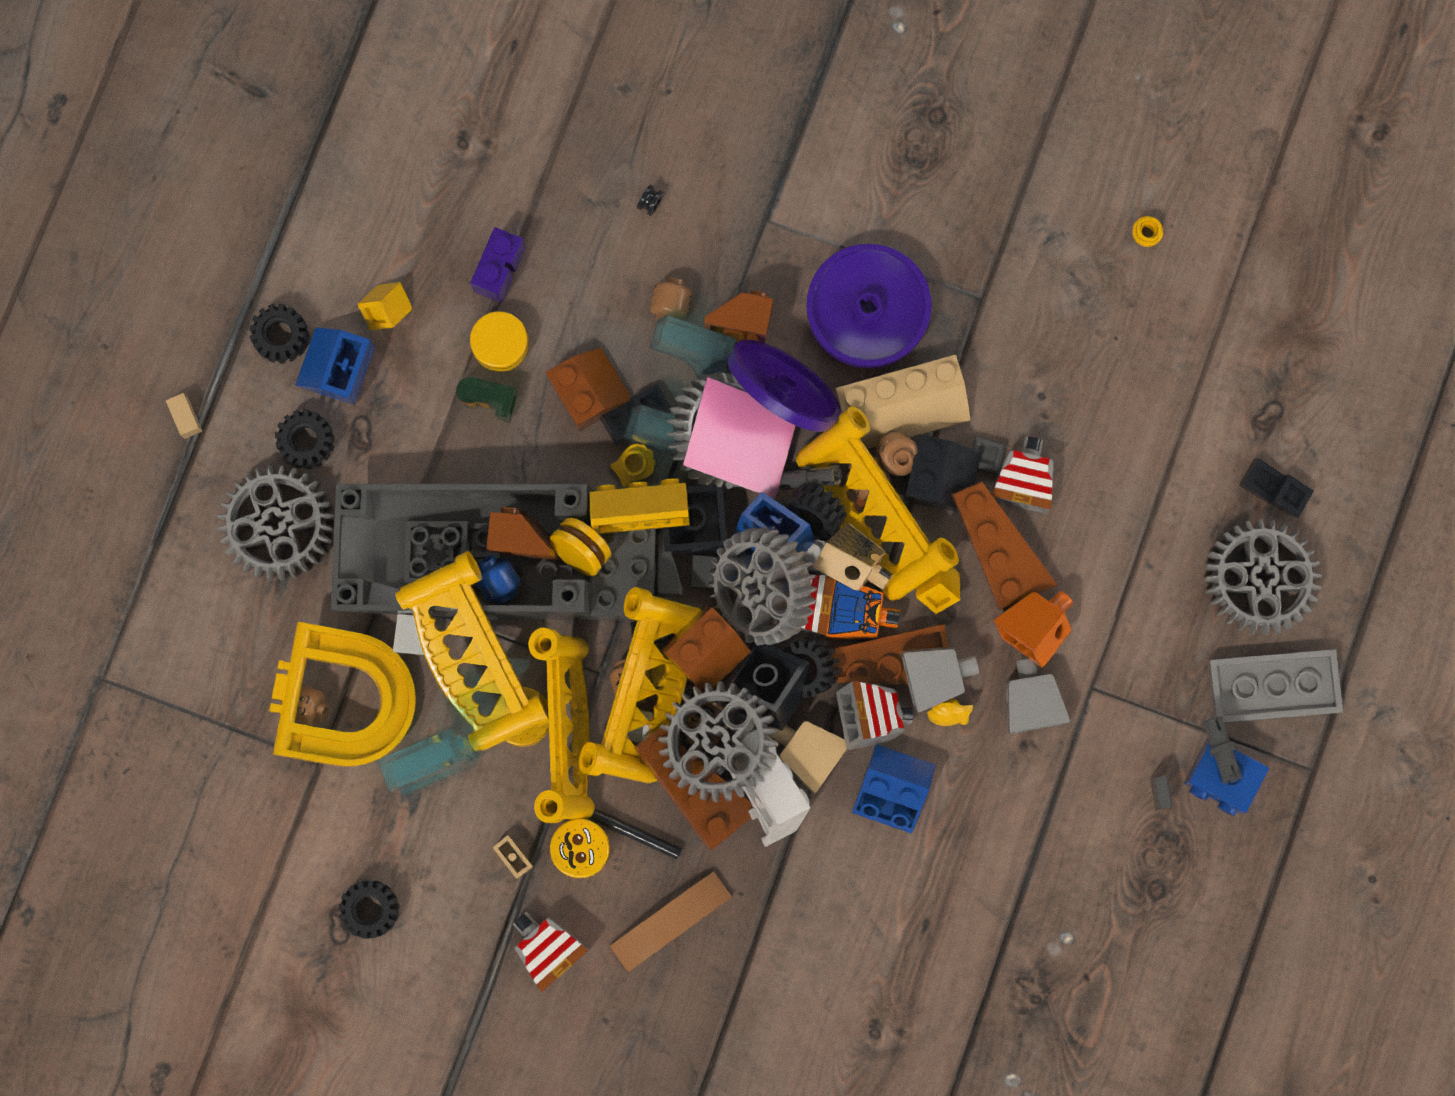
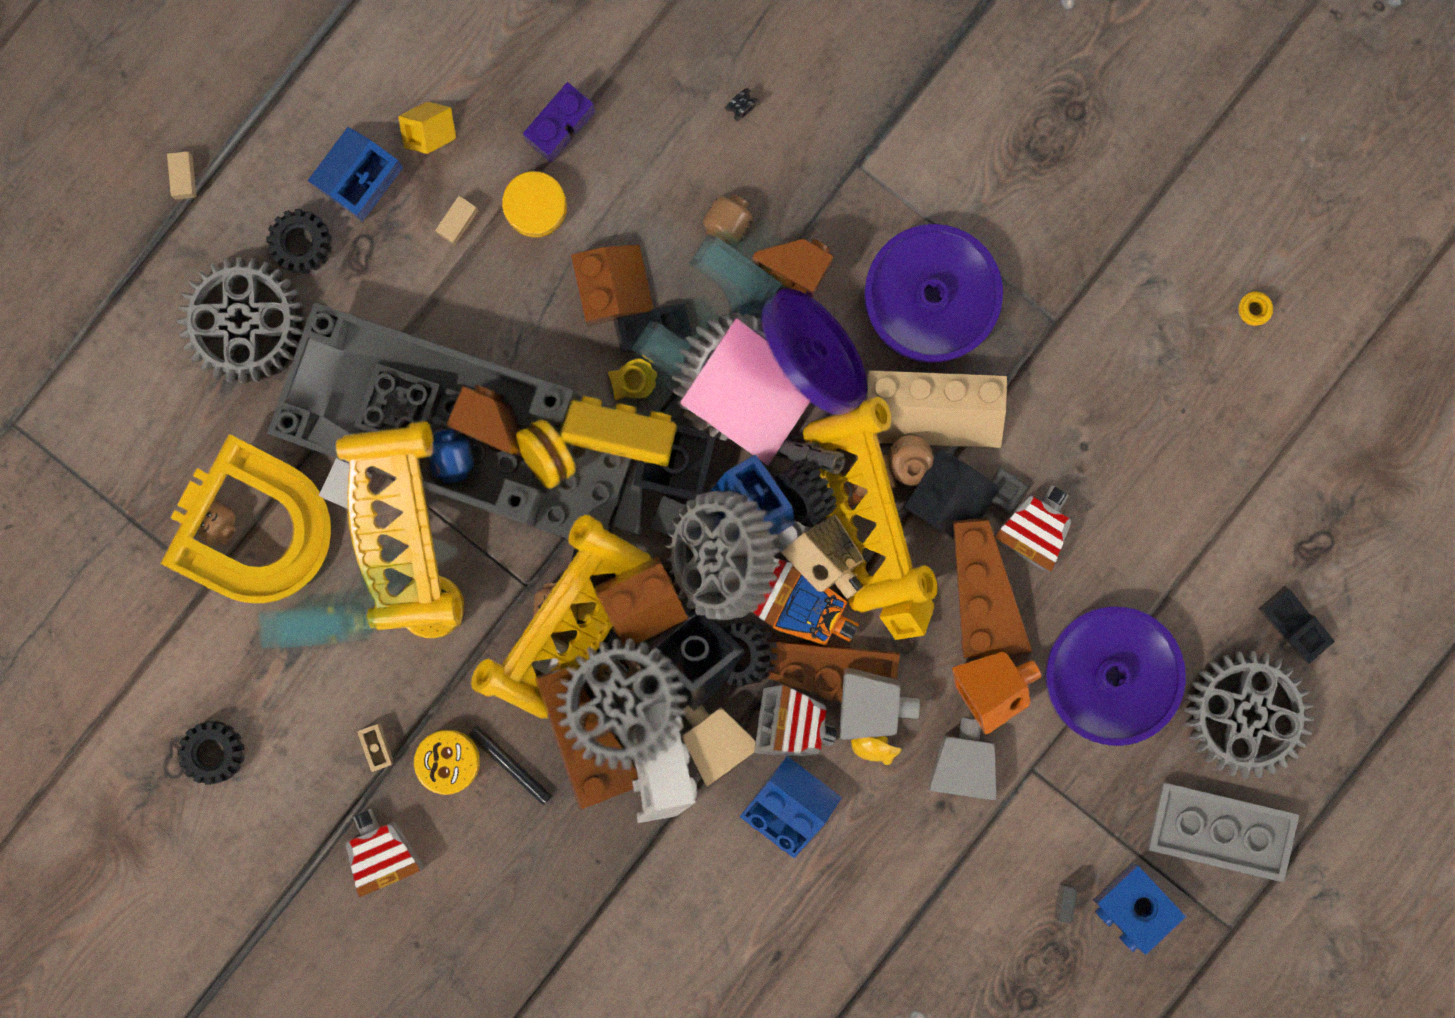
camera: 20 degrees right, 5 degrees up
black tyre [249,304,309,364] -> none
clear green leg [456,377,518,423] -> none
yellow piece [528,628,595,823] -> none
medium nougat slope [610,871,732,972] -> none
dark grey pin [1203,716,1243,784] -> none
none -> tan piece [435,196,478,246]
none -> dark purple dish [1045,607,1186,746]

